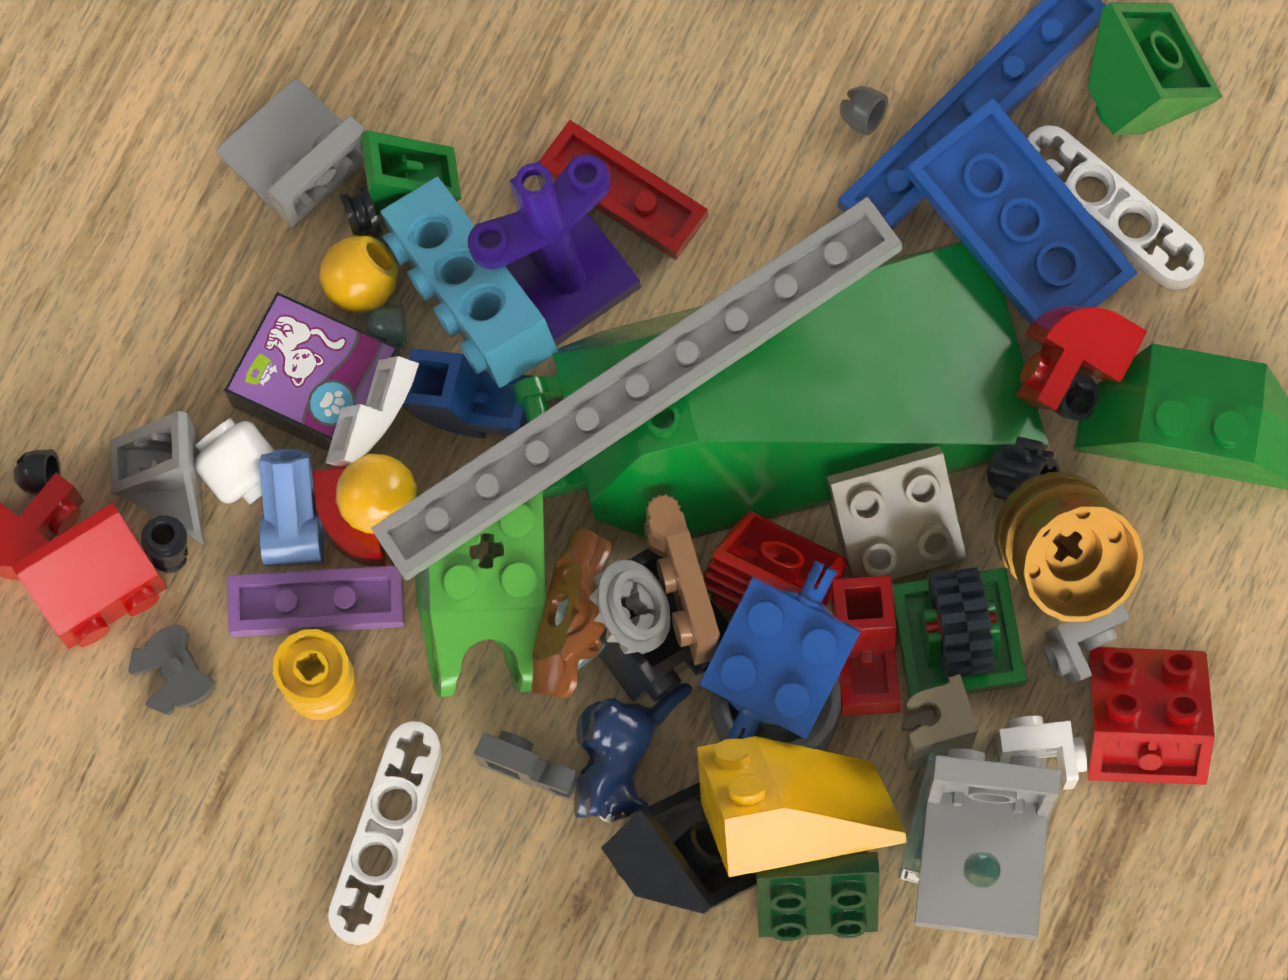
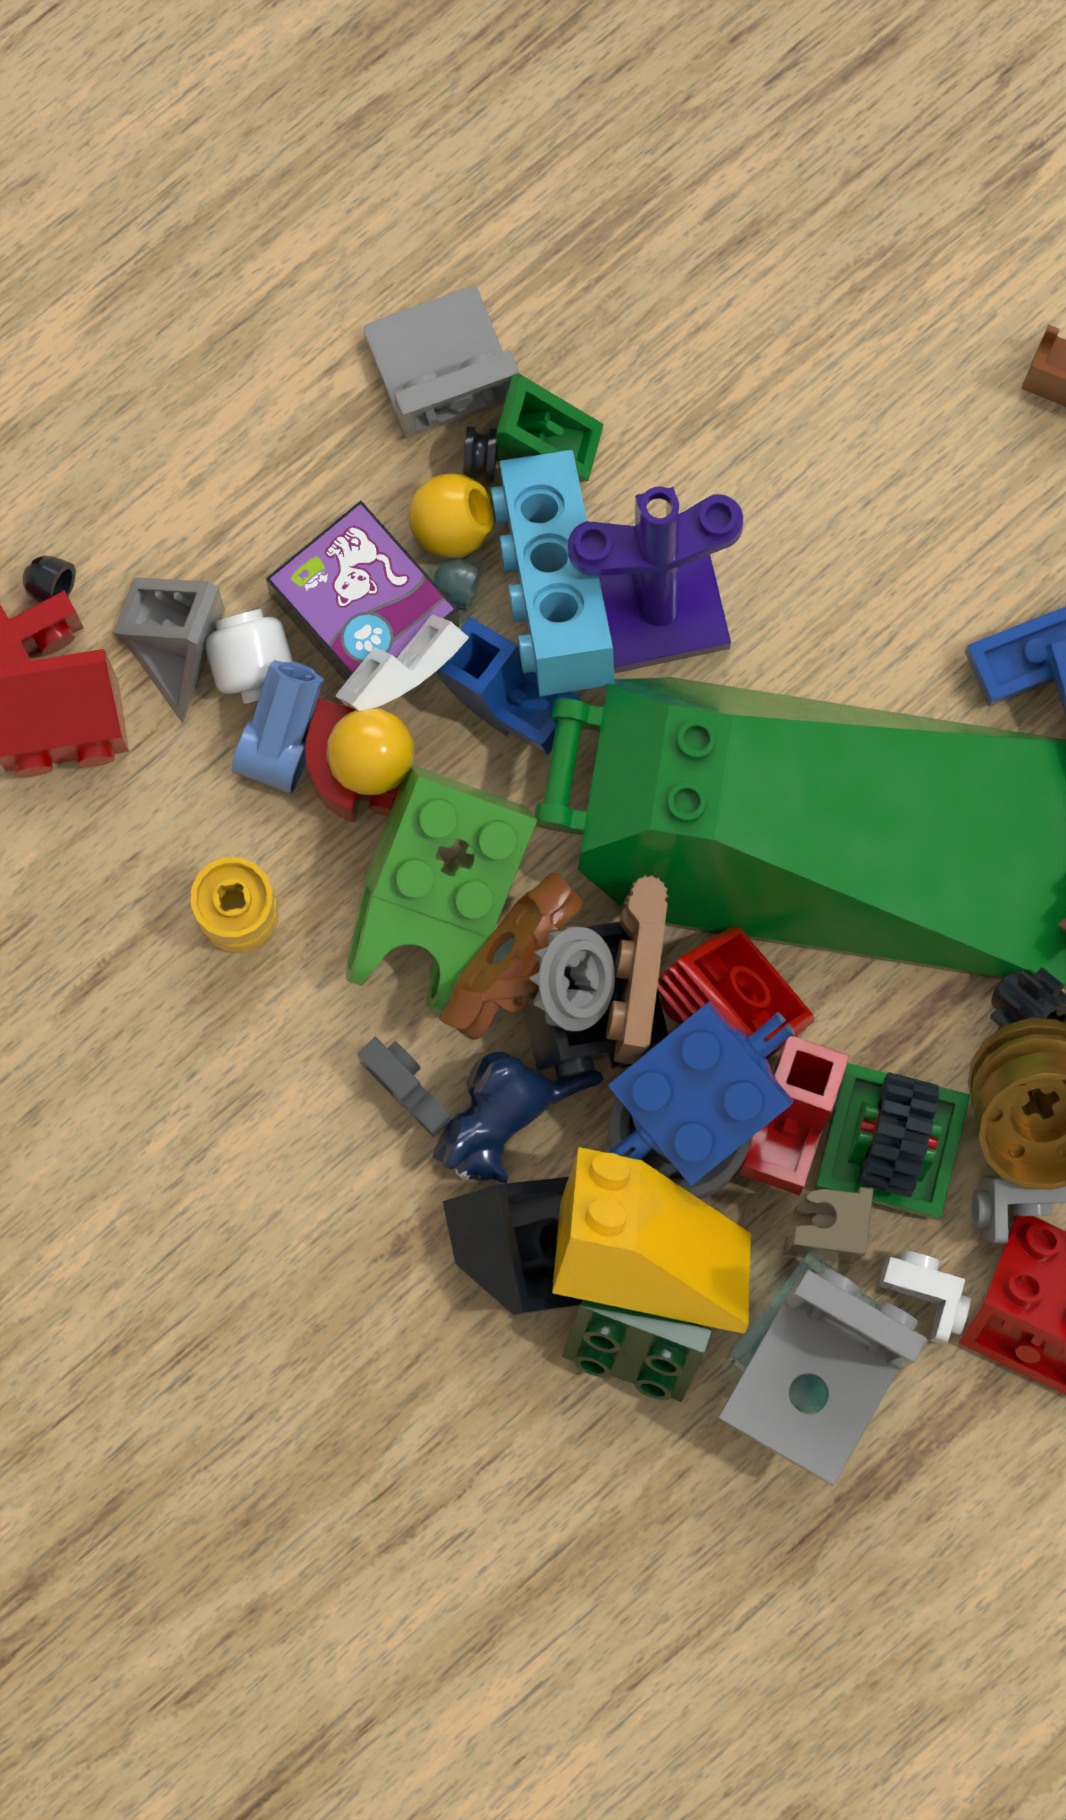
camera: 15 degrees right, 5 degrees up
dark grey piece [128,625,216,715] -> none
black pin [141,515,188,573] -> none
medium lavender plate [227,566,405,637] -> none
white beam [328,721,442,945] -> none
light grey plate [371,197,902,582] -> none
red plate [539,120,708,260] -> none
dark tan plate [826,446,967,580] -> none
dark grey hinge [840,86,888,135] -> none

